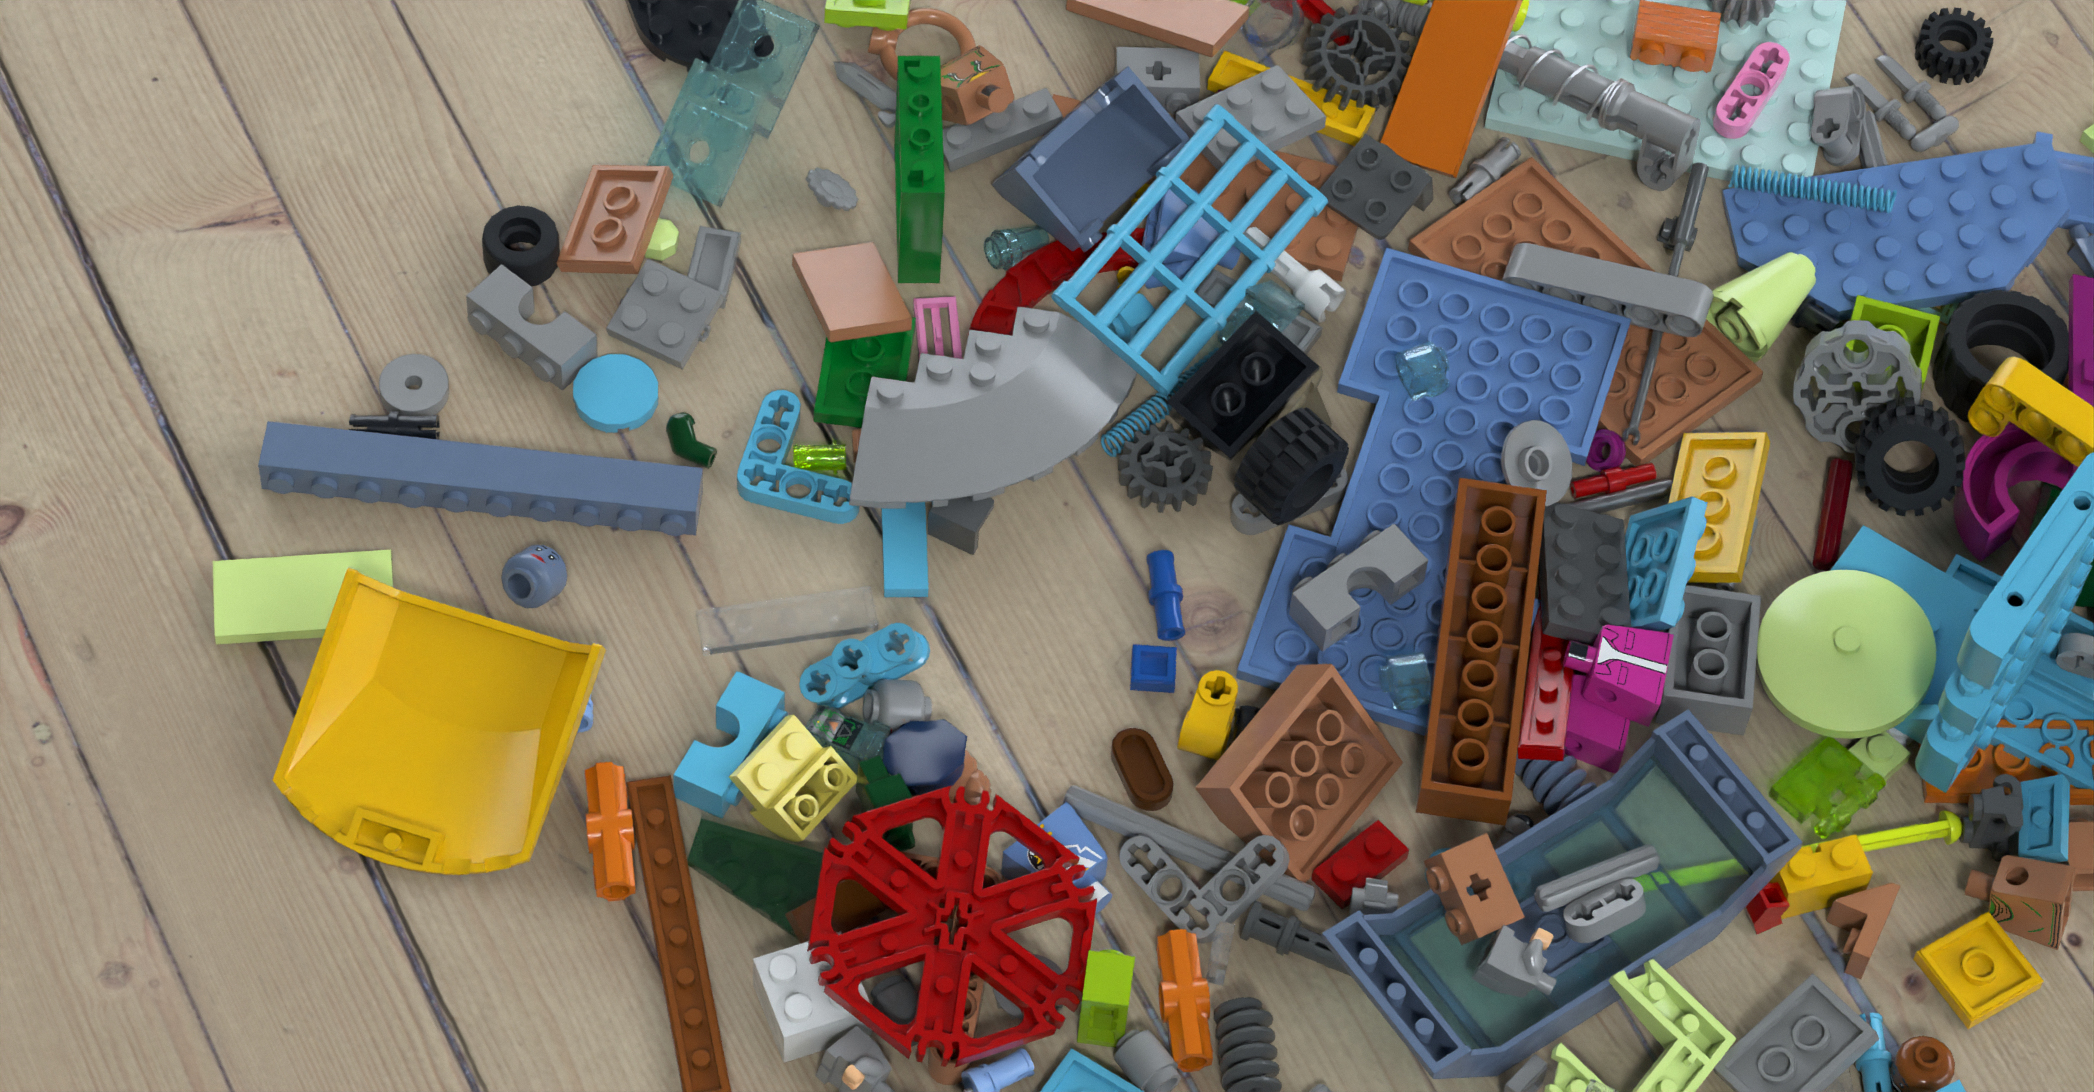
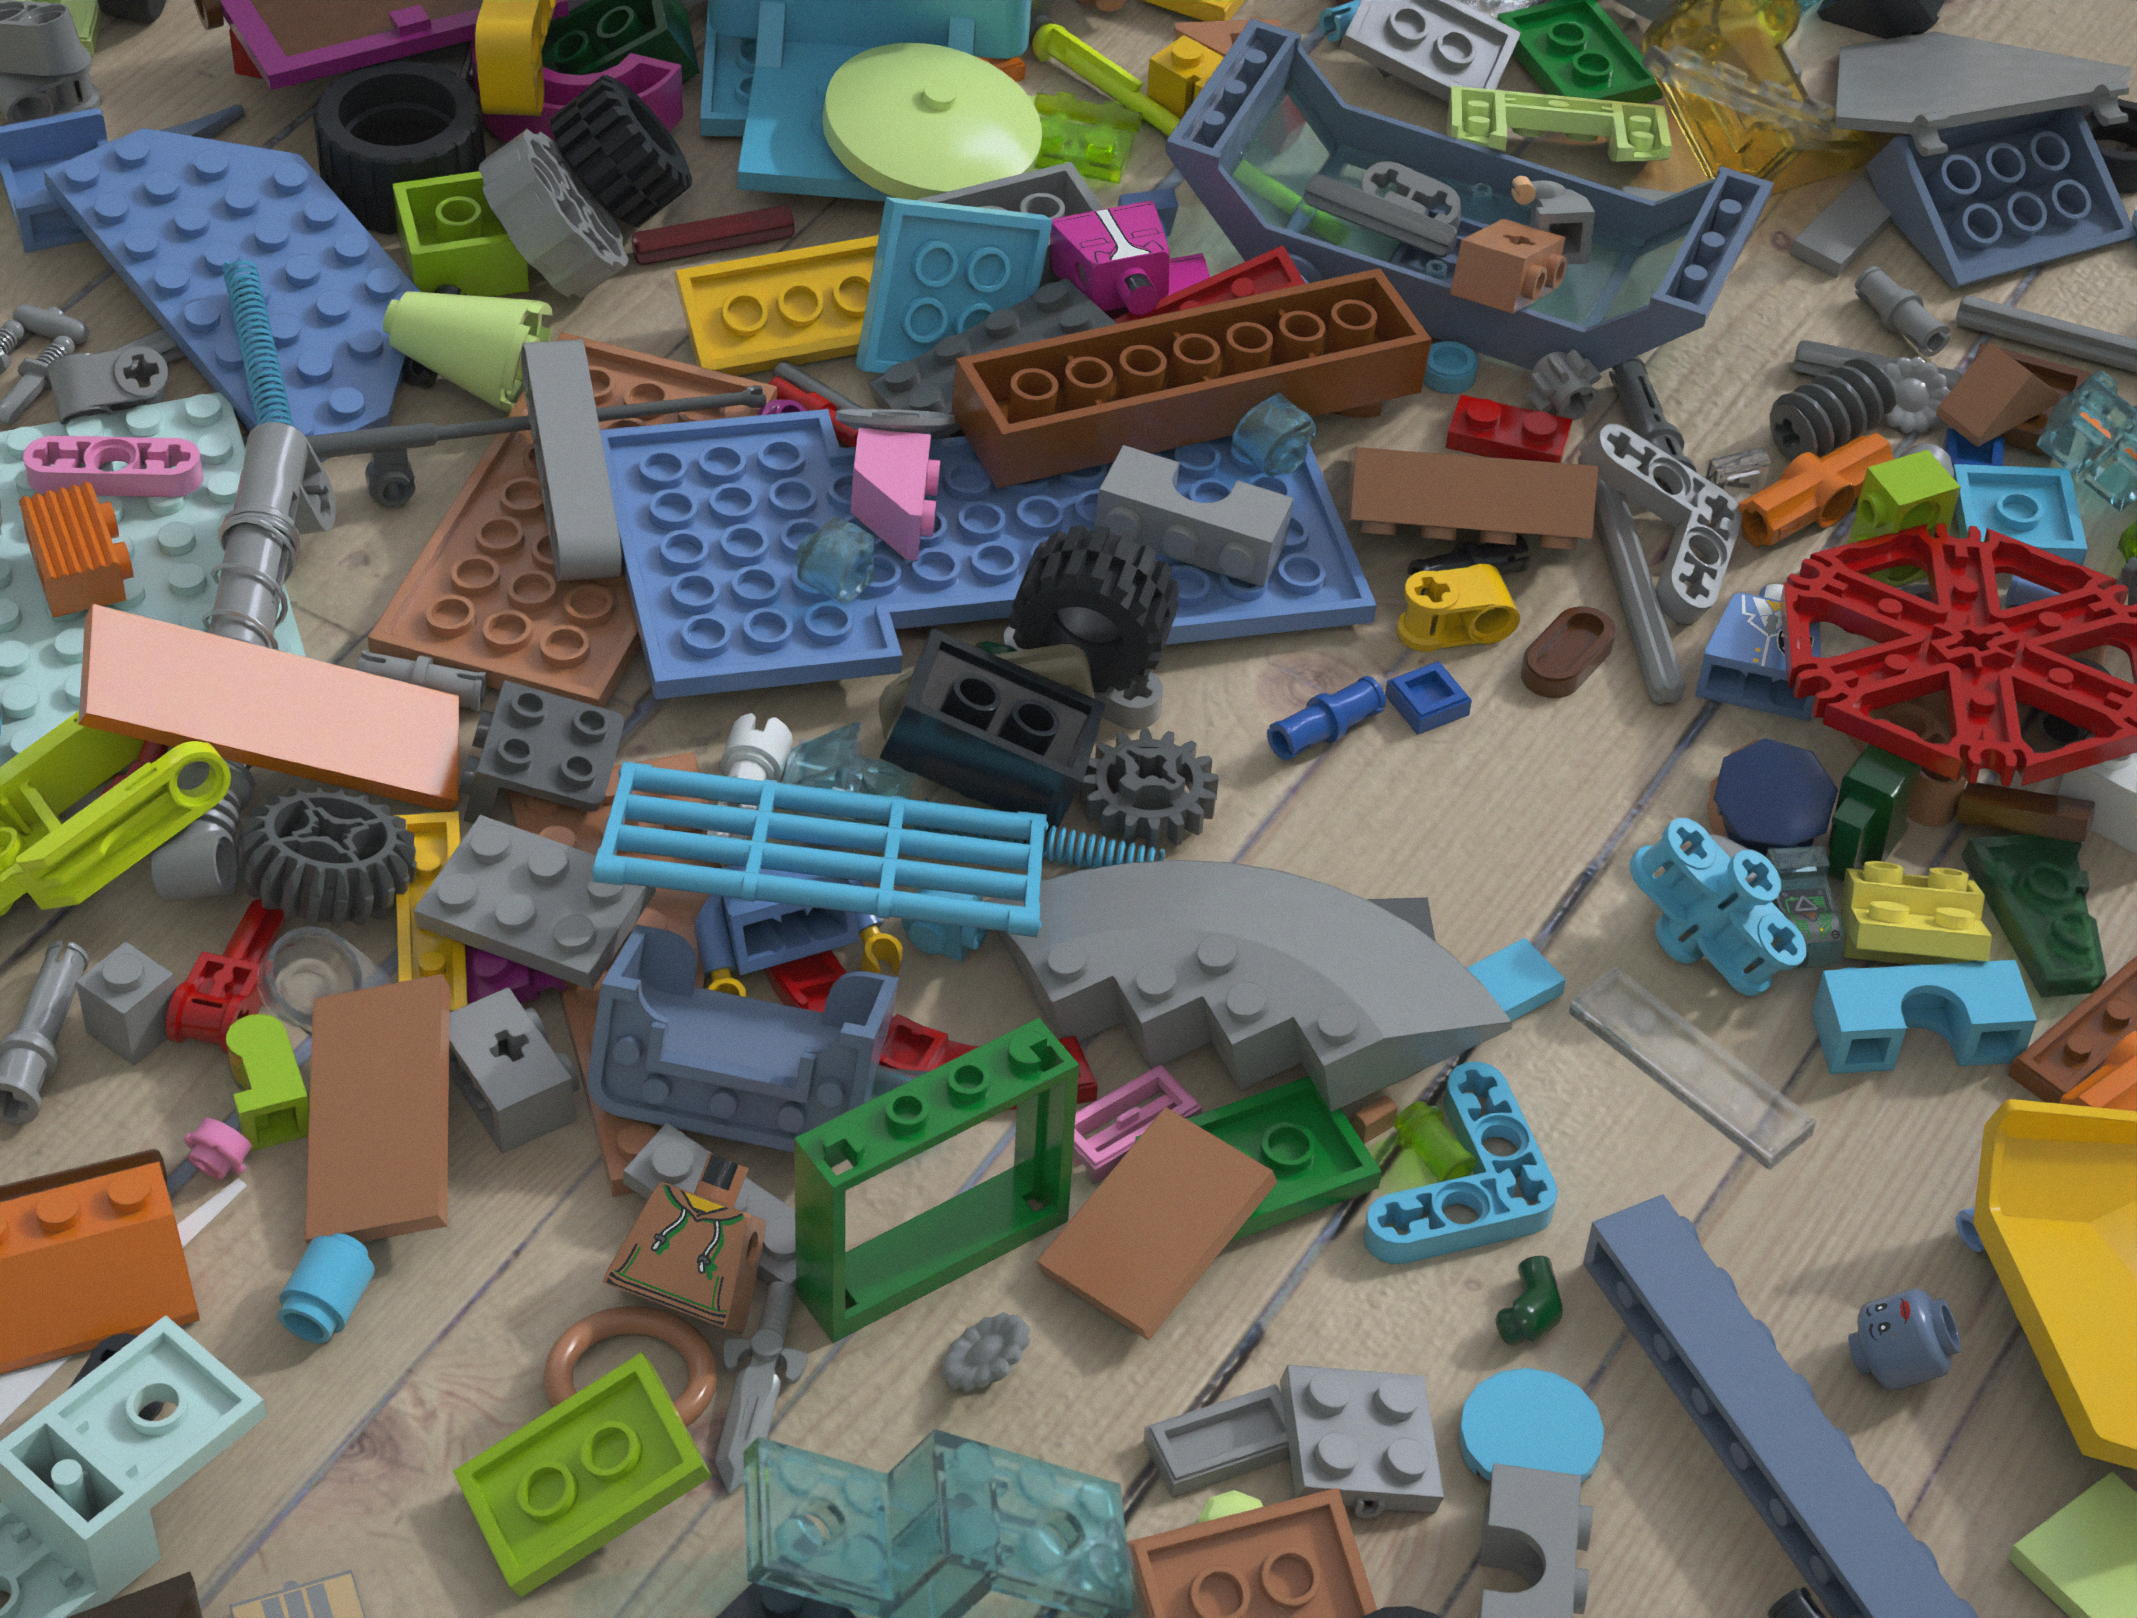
camera: 120 degrees left, 10 degrees down
none -> bright pink slope [850,427,940,561]

